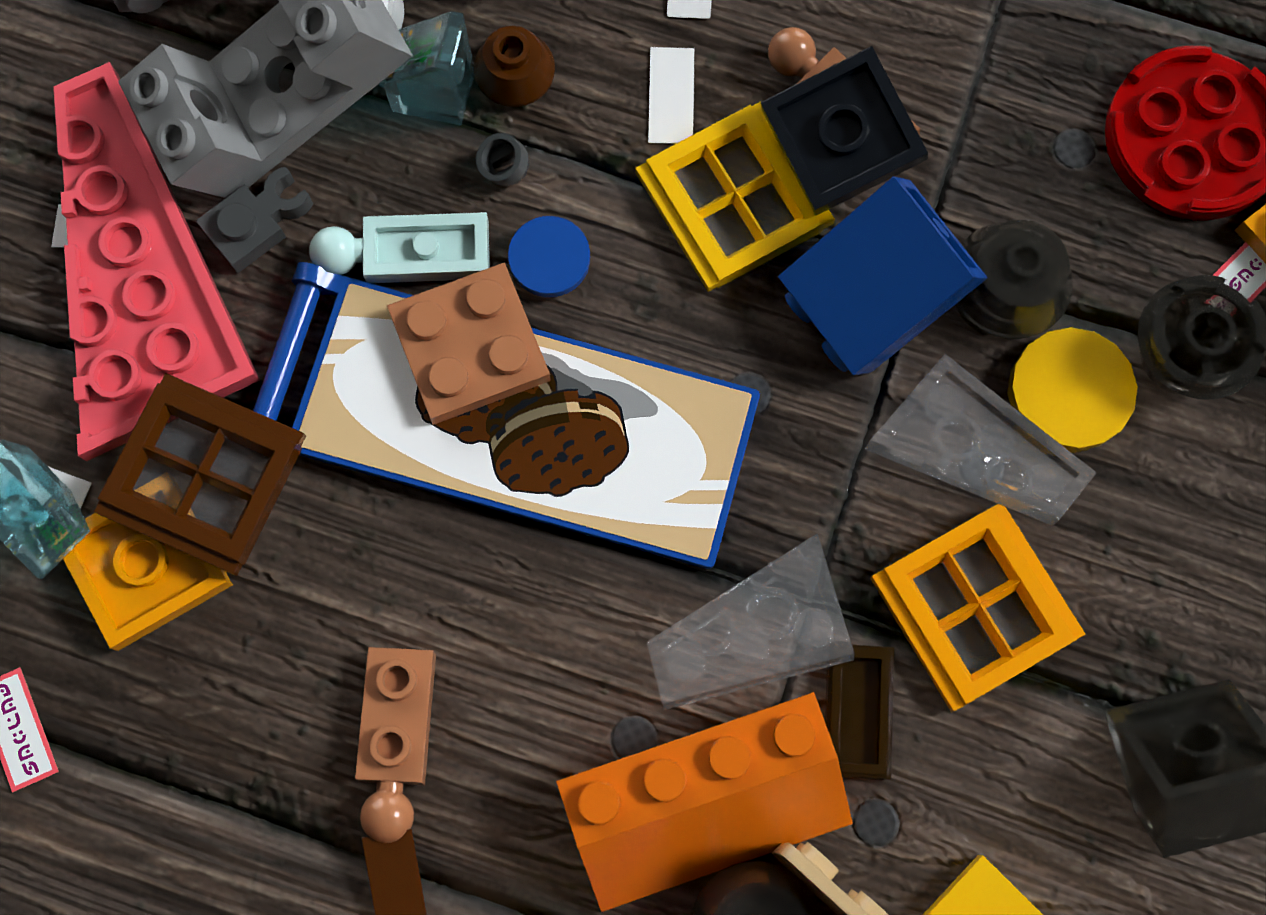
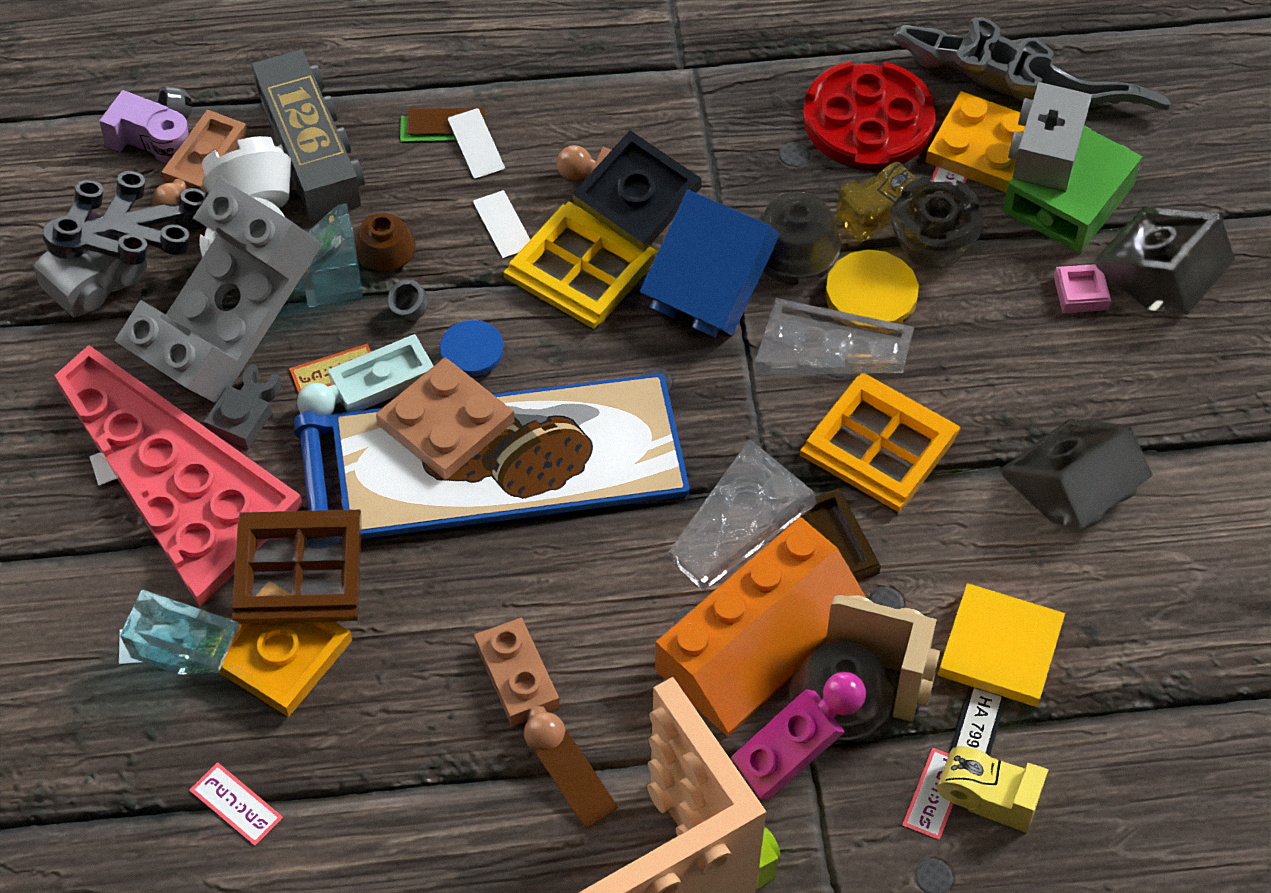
camera: 25 degrees left, 20 degrees down
none -> clear yellow sticker [289,343,371,392]
none -> clear yellow leg [835,162,926,243]

